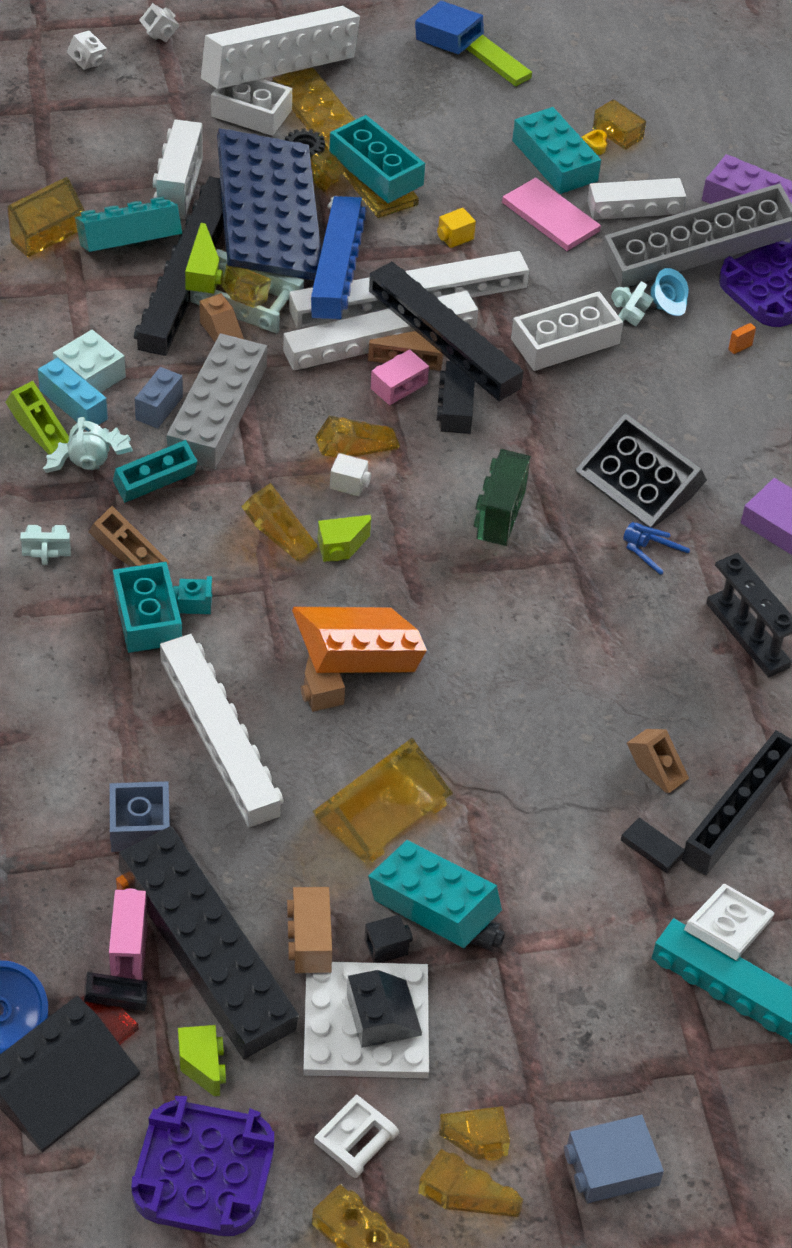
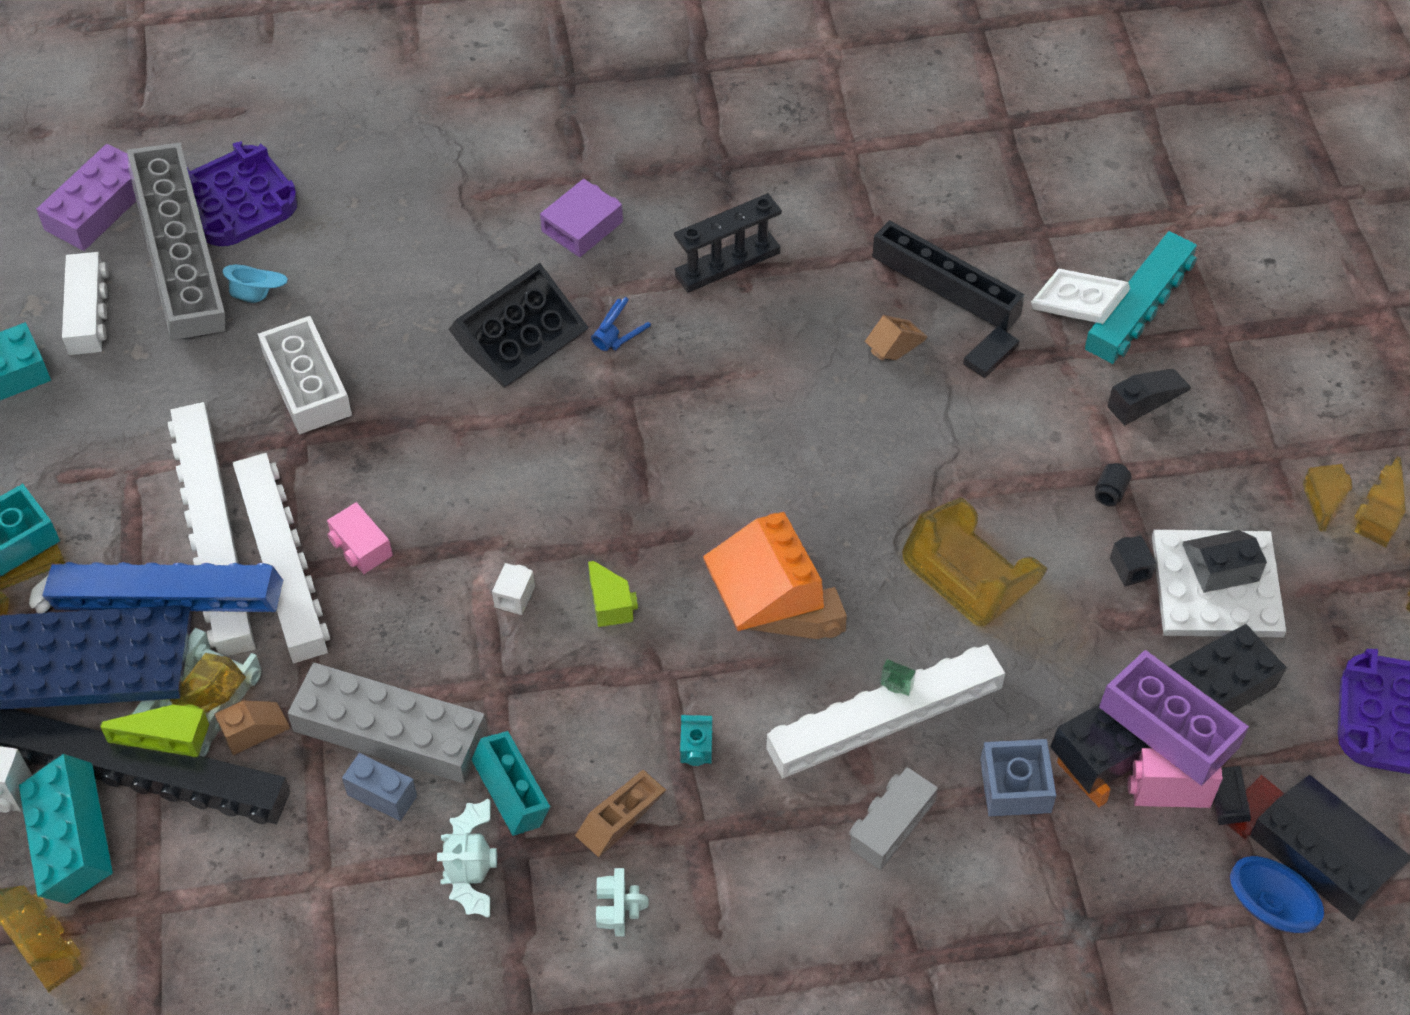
camera: 85 degrees left, 5 degrees up
lime slope [5,381,69,455] -> none
medium azure brick [38,357,108,431] -> none
light aqua brick [53,330,126,393] -> none
teal brick [113,562,182,653] -> none
lime slope [178,1025,226,1096] -> none
clear yellow slope [241,483,318,561] -> none
medium nougat brick [287,887,332,973] -> none
white plate [314,1094,399,1178] -> none
clear yellow slope [315,415,400,458] -> none
medium nougat slope [368,331,444,371] -> none
teal brick [368,840,502,948] -> none
black brick [369,261,524,402] -> none
black brick [436,360,475,434] -> none
yellow brick [437,208,476,248] -> none
clear green brick [474,449,531,546] -> none
bright pink tile [502,177,601,251] -> none
sand blue brick [564,1115,664,1203] -> none
light aqua hips [611,281,653,327] -> none
orange tile [728,323,756,354] -> none
none -> light grey brick [849,767,938,870]
none -> clear green plate [880,659,916,696]
none -> medium lavender brick [1099,650,1249,786]
none -> black slope [1107,368,1191,426]

